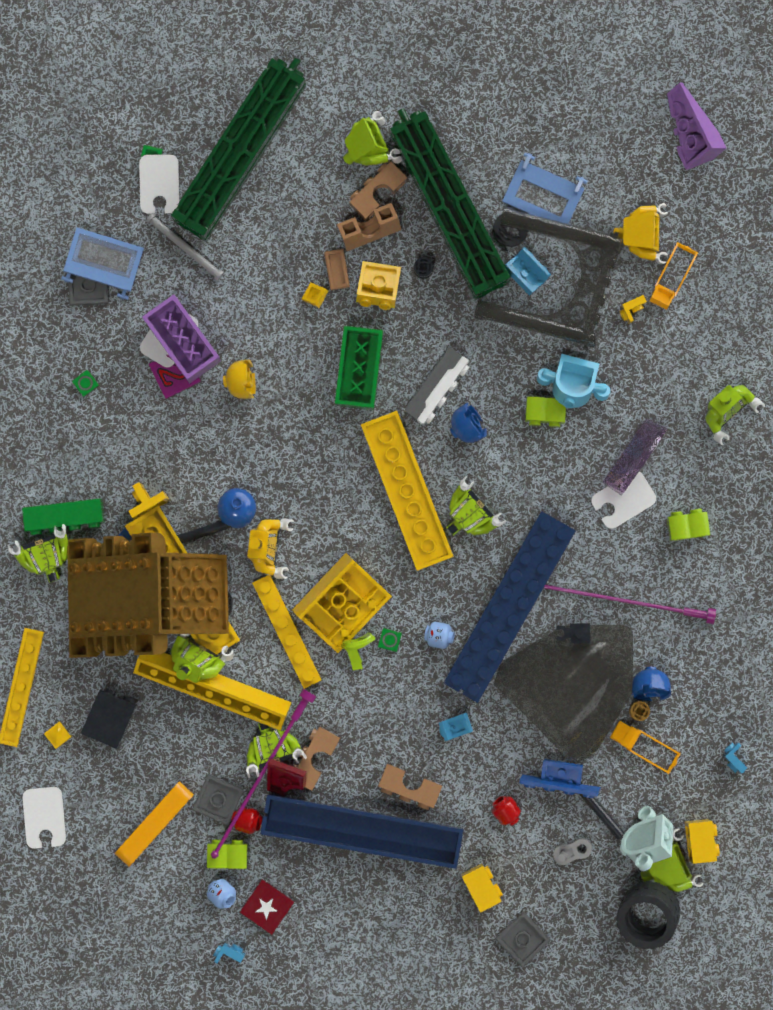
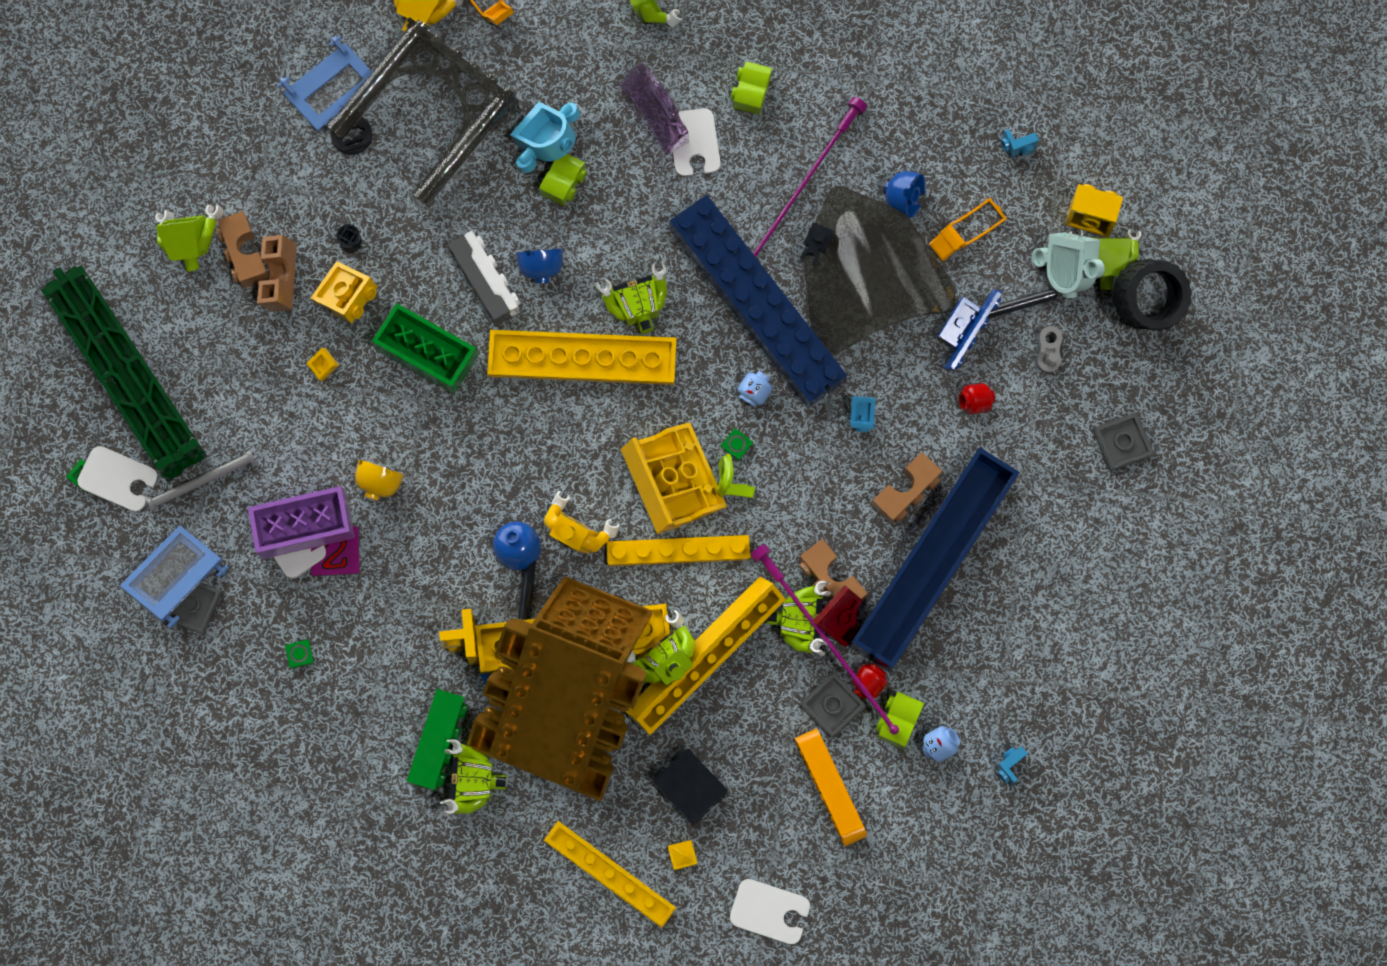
camera: 75 degrees left, 10 degrees down
dark red tile [240,879,295,935] -> none
medium nougat tile [324,249,350,291] -> none
dark green piece [390,108,511,301] -> none
yellow brick [461,863,503,913] -> none
dark azure bracket [505,247,551,296] -> none
yellow bracket [619,295,647,324] -> none
pearl gold wheel [629,701,650,721] -> none

